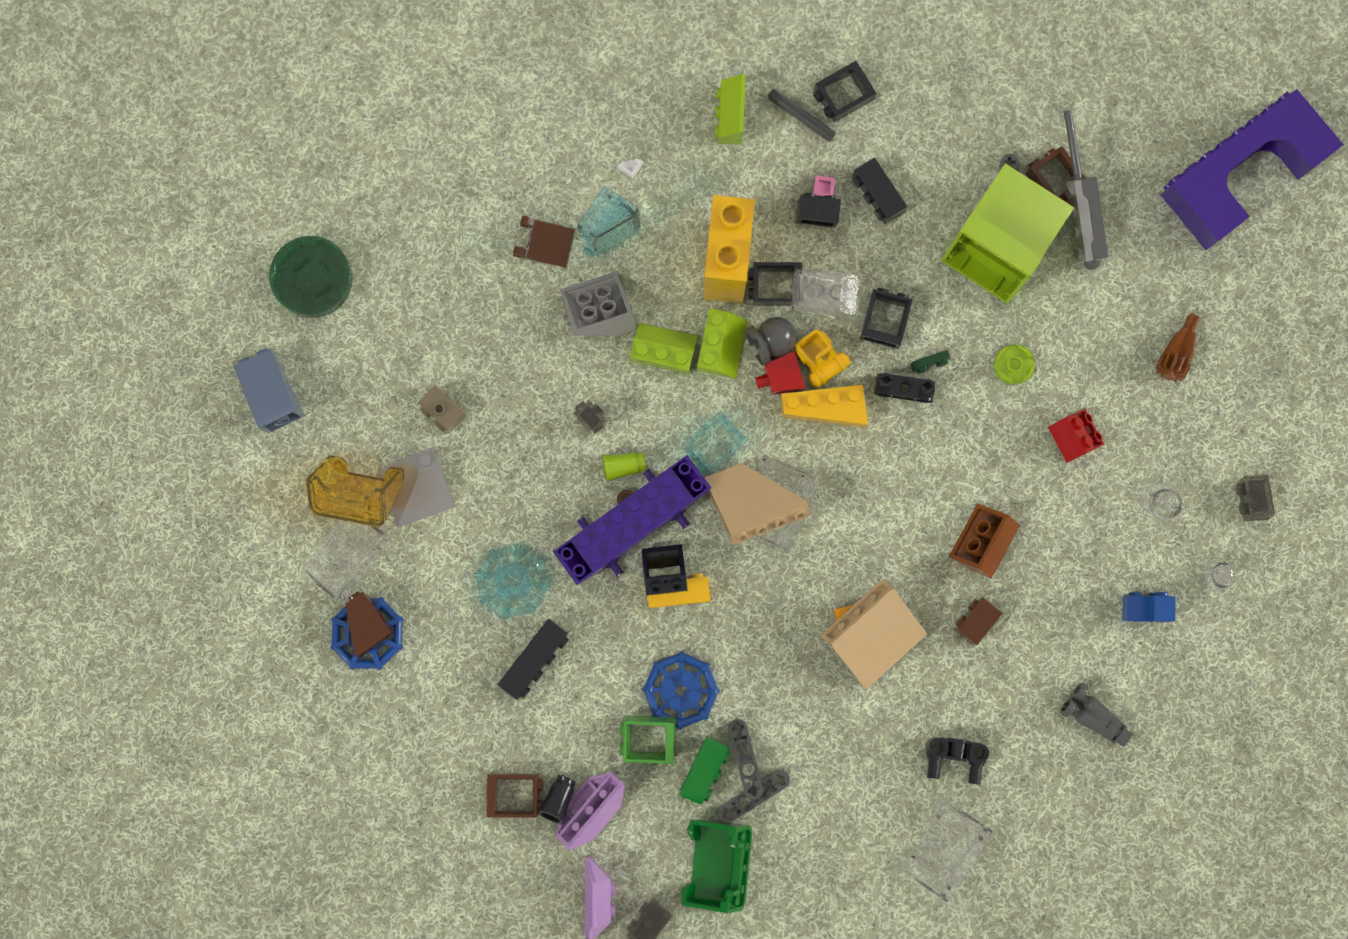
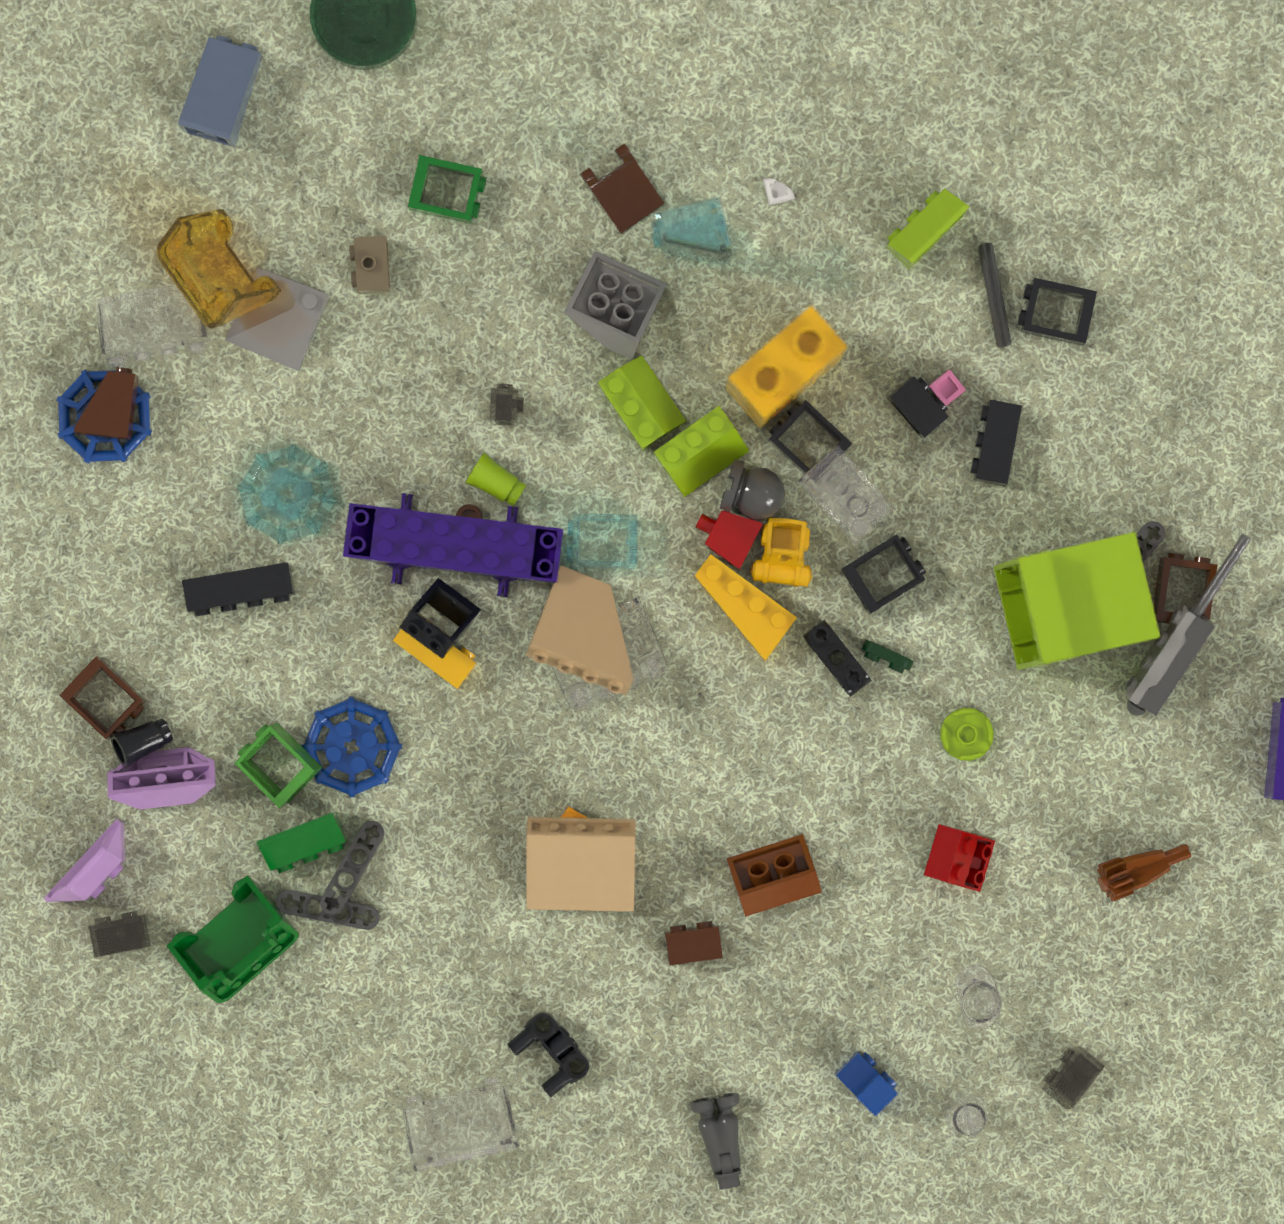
camera: 40 degrees right, 5 degrees up
none -> green window [408,155,487,224]

